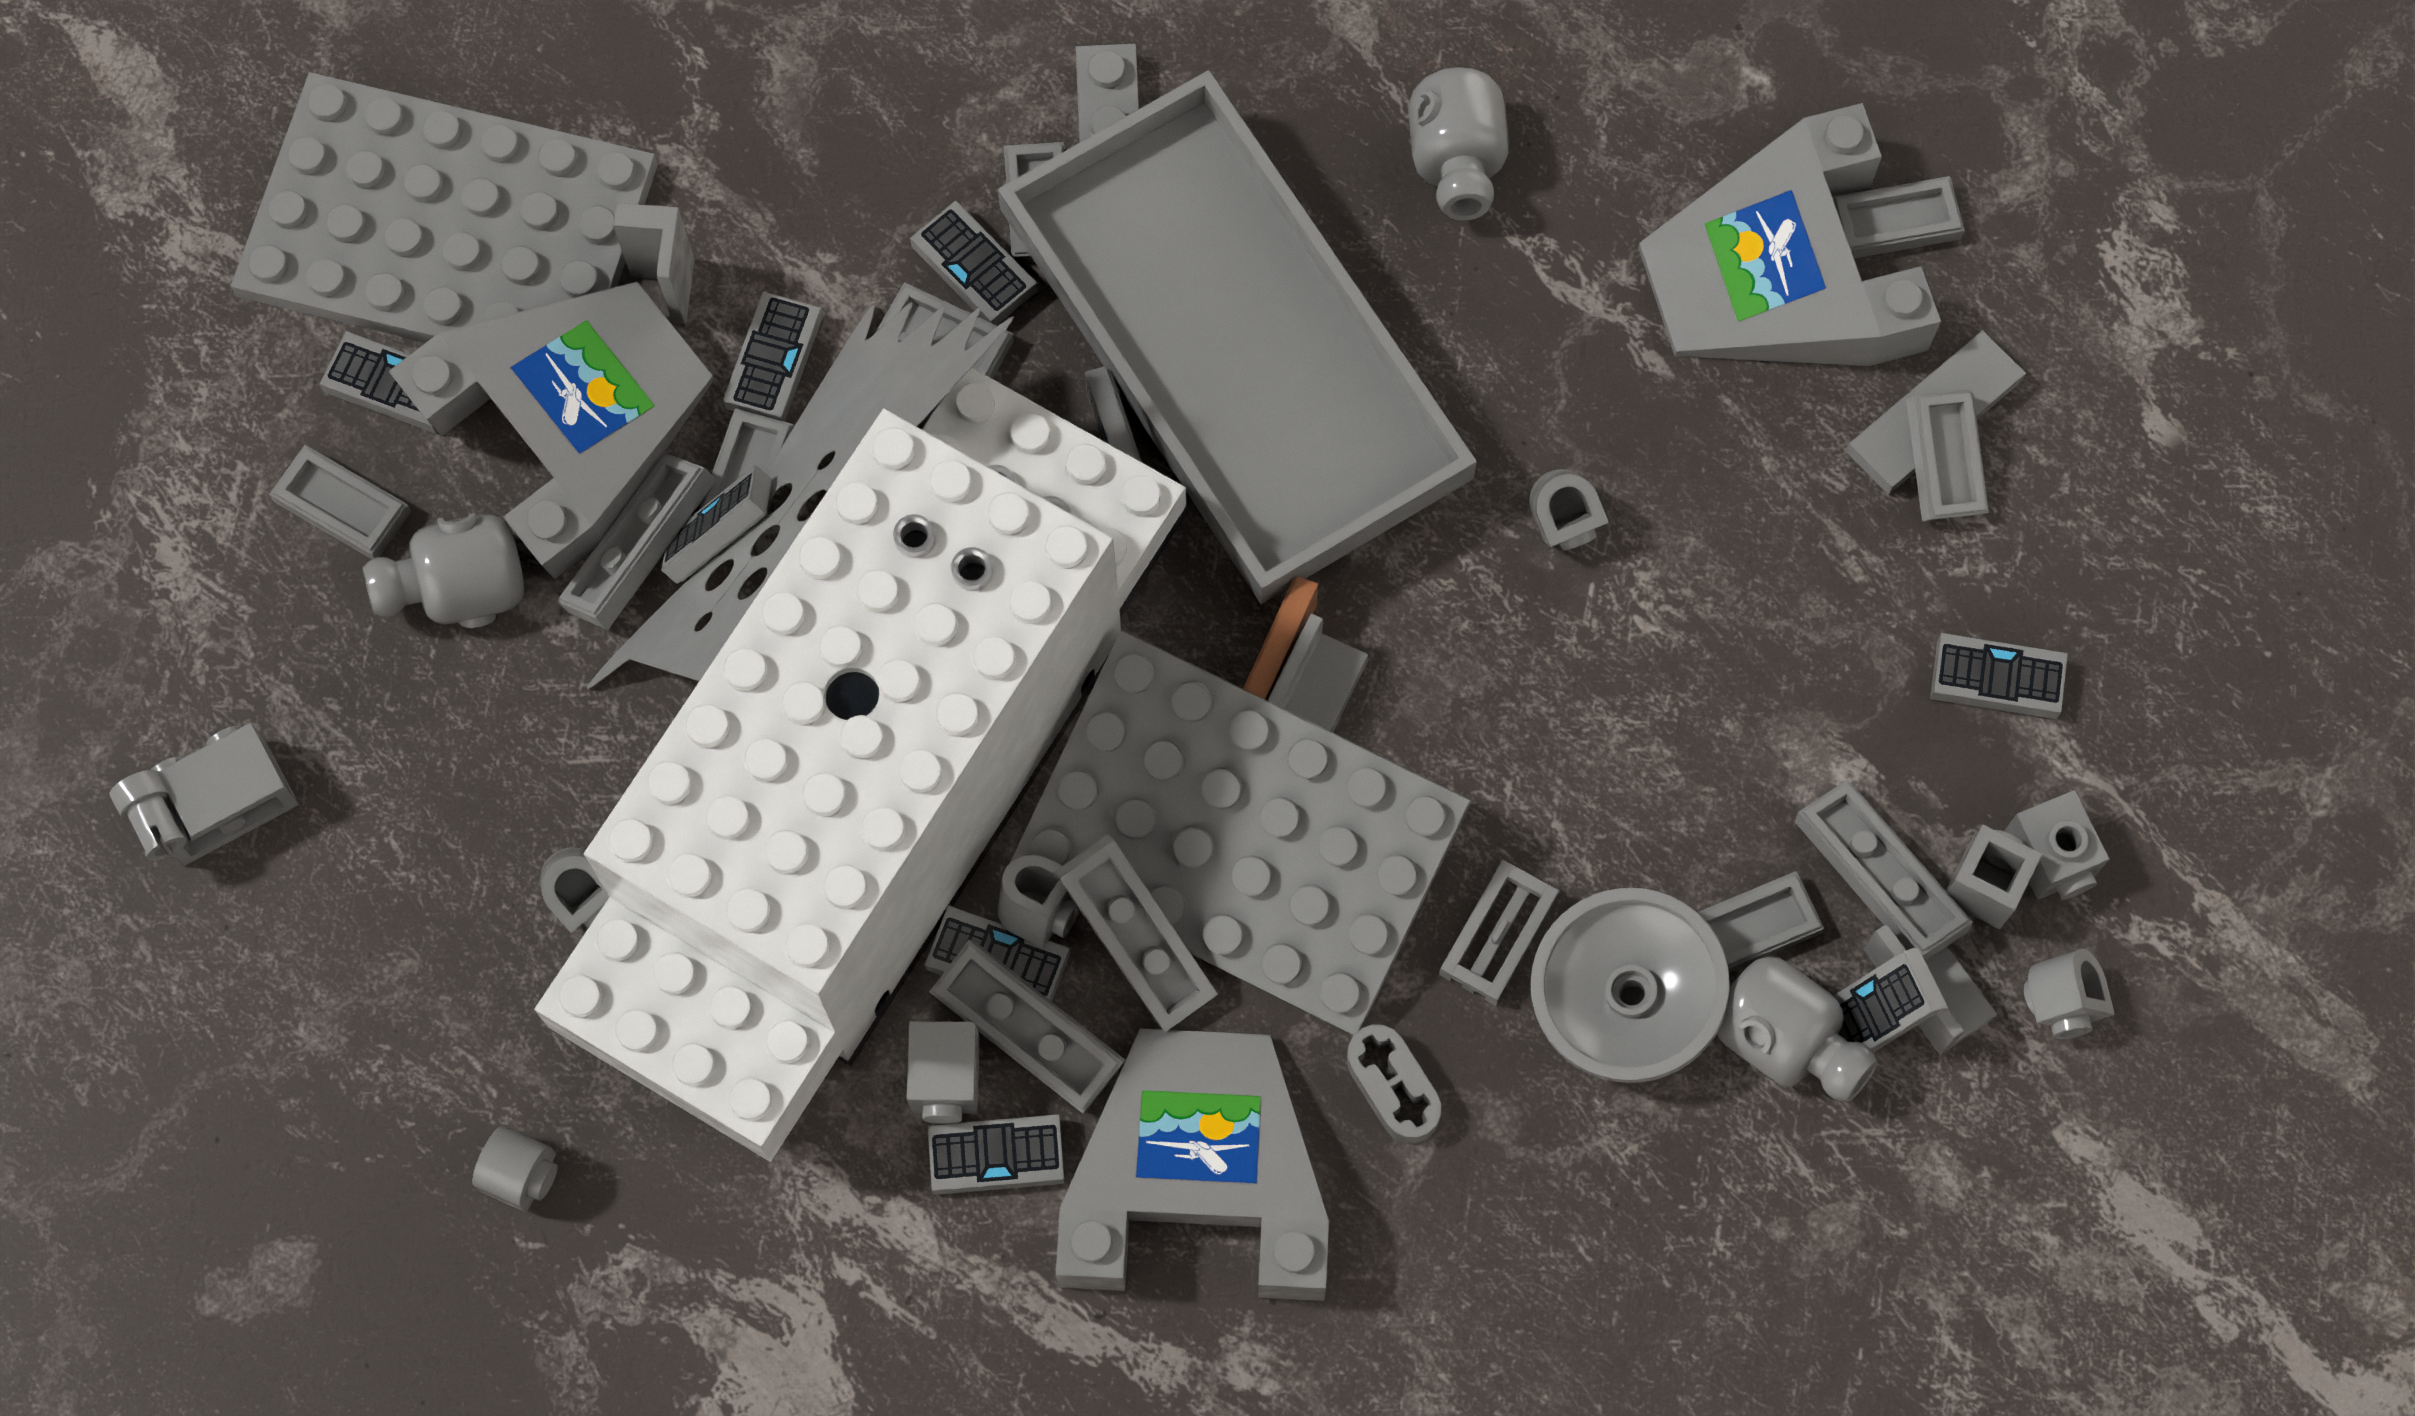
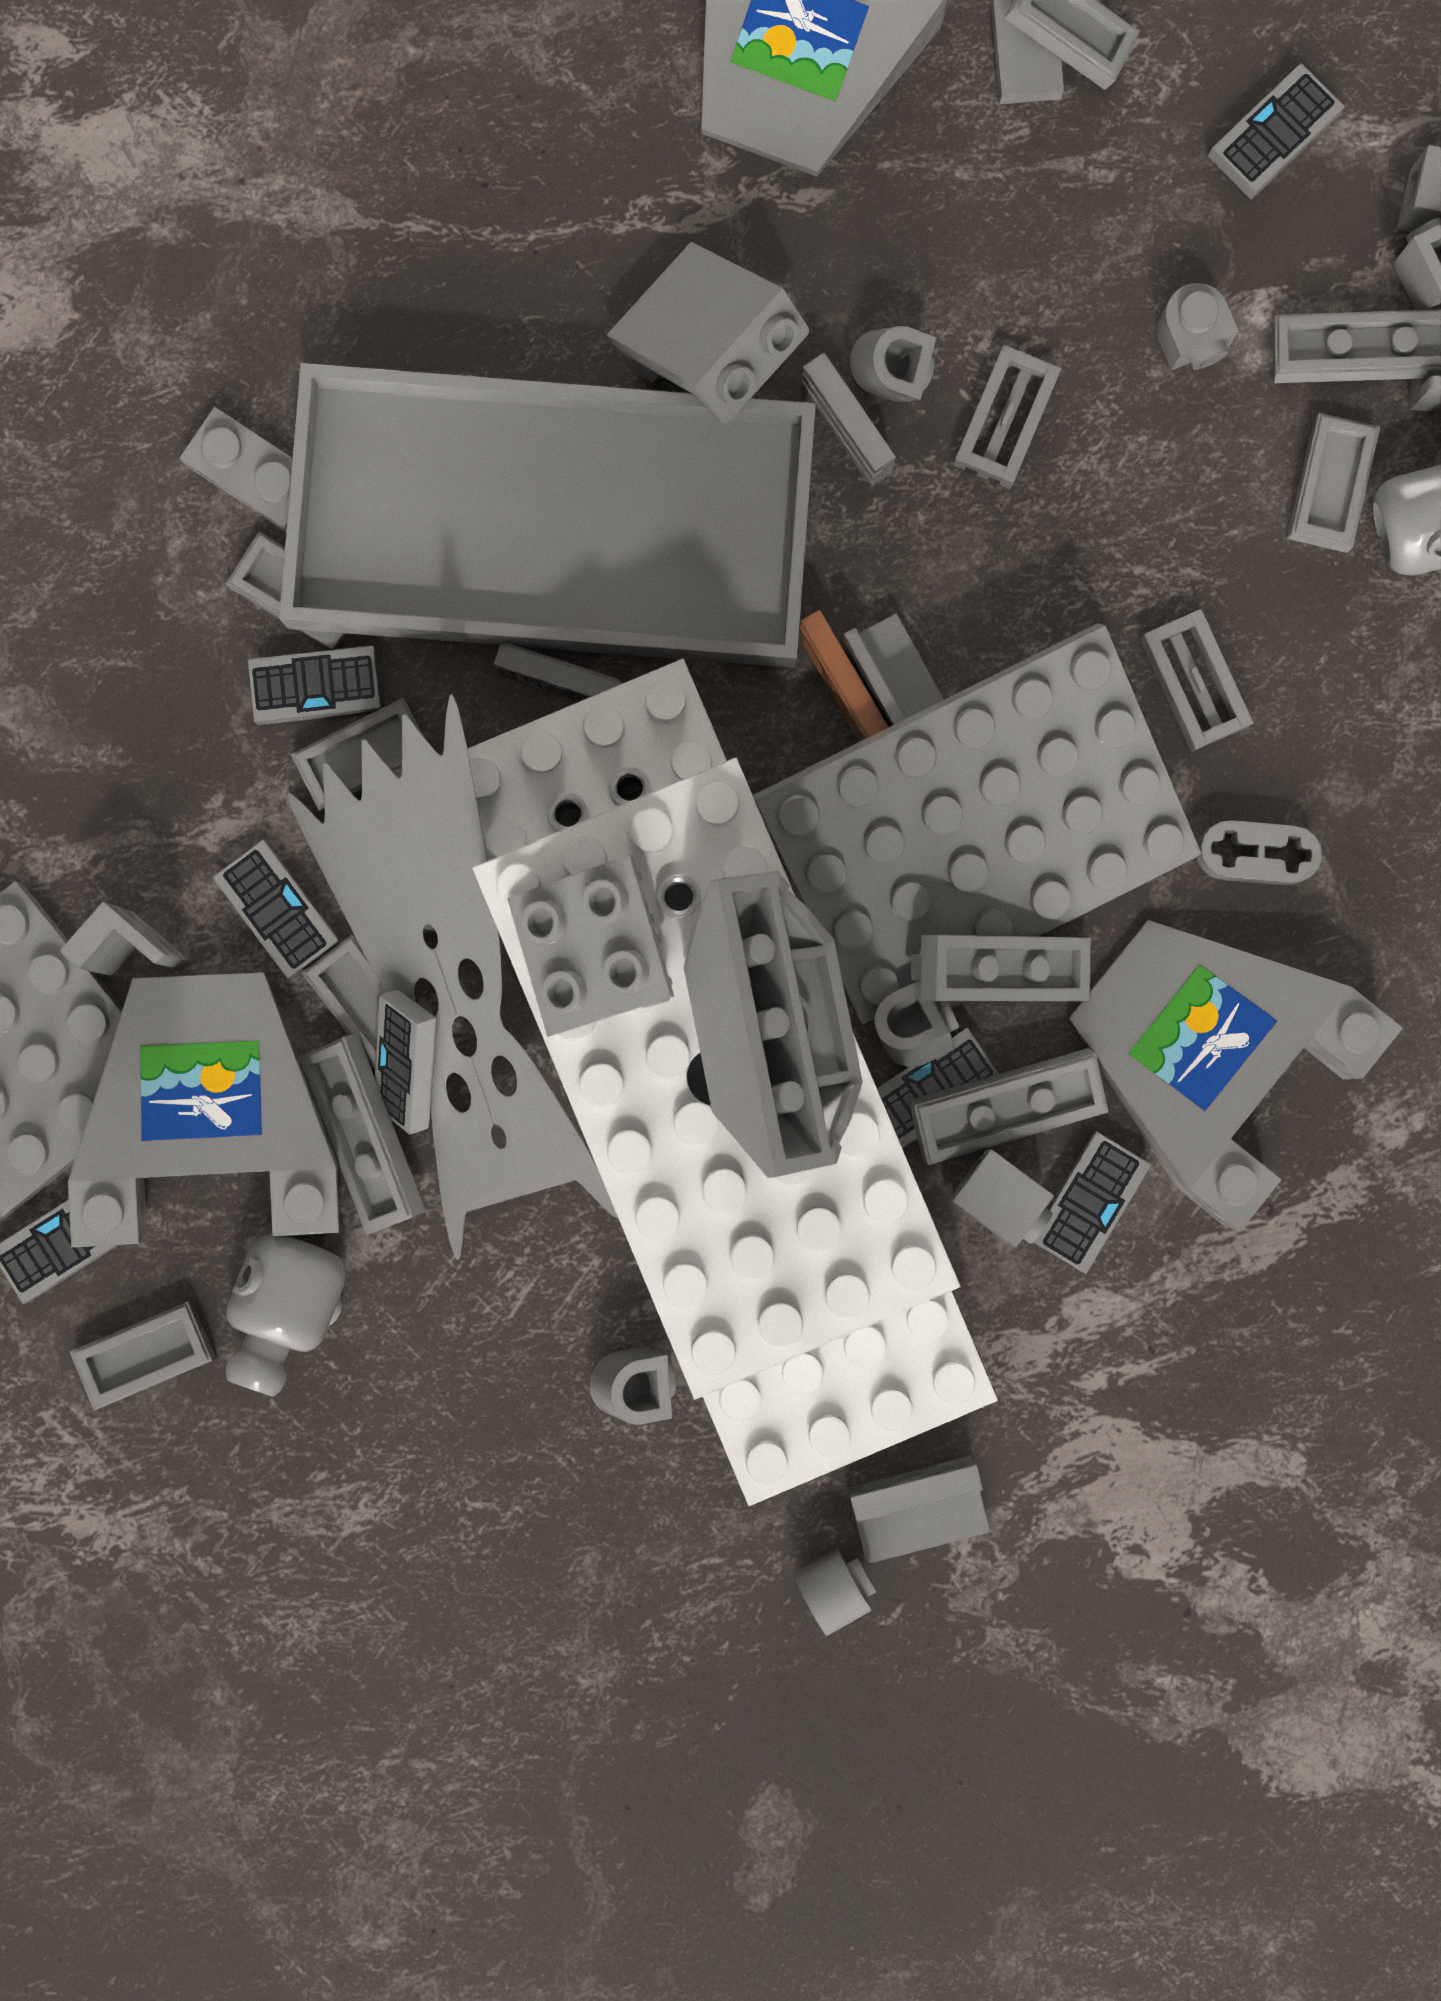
camera: 55 degrees left, 15 degrees up
light grey hinge [109,723,299,866] -> none
light grey piece [1408,67,1509,221] -> none
light grey dish [1531,888,1730,1083] -> none
none -> light grey hinge [507,855,674,1037]
none -> light grey panel [607,242,809,424]
none -> light grey wedge [684,871,863,1178]
none -> light grey tile [801,353,896,487]
none -> light grey panel [847,1456,989,1563]
none -> light grey tile [953,344,1062,489]
none -> light grey plate [1157,283,1239,370]

